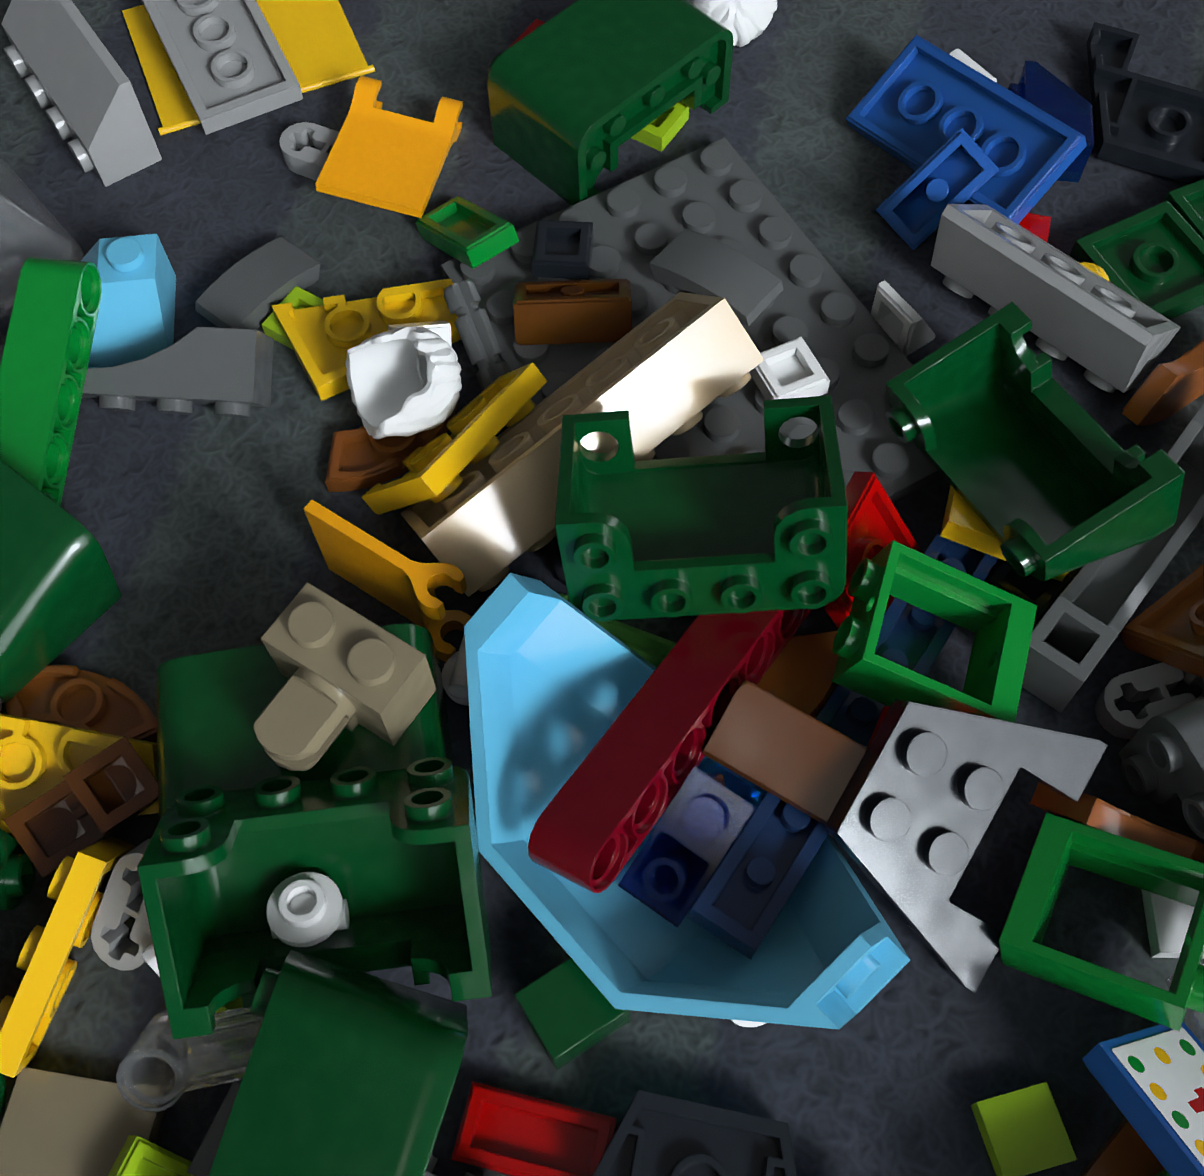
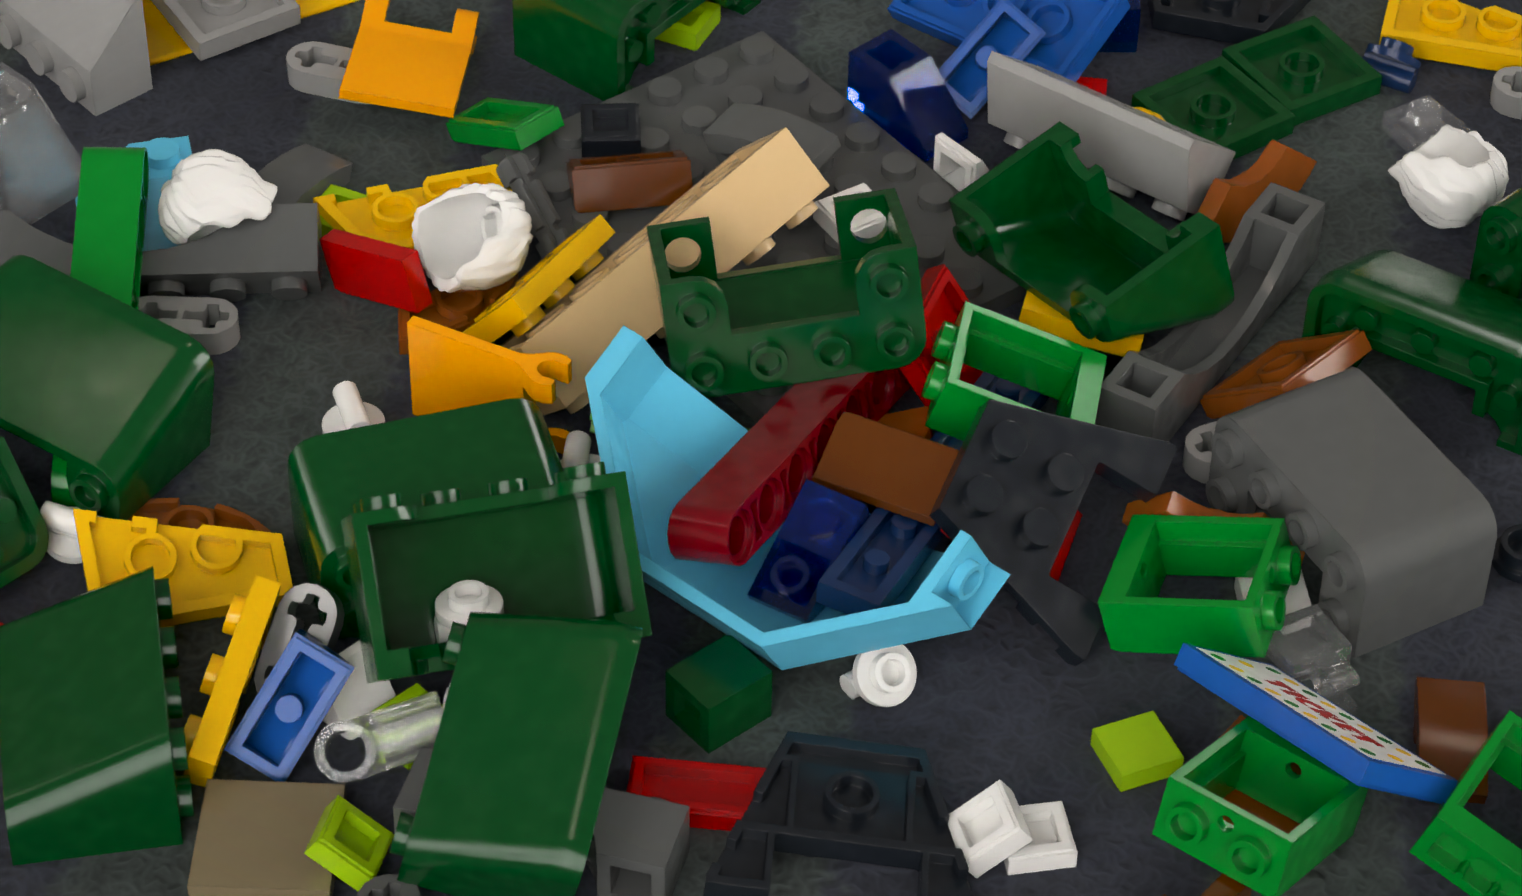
camera: 10 degrees left, 20 degrees down
reddish brown slope [3,736,159,878] -> none
dark tan brick [254,582,437,771] -> none
none -> light grey beam [138,296,241,355]
none -> white hair [158,149,278,245]
none -> blue slope [224,629,355,782]
none -> red tile [319,229,433,314]
none -> white plate [322,381,385,434]
none -> clear blue slope [847,29,968,162]

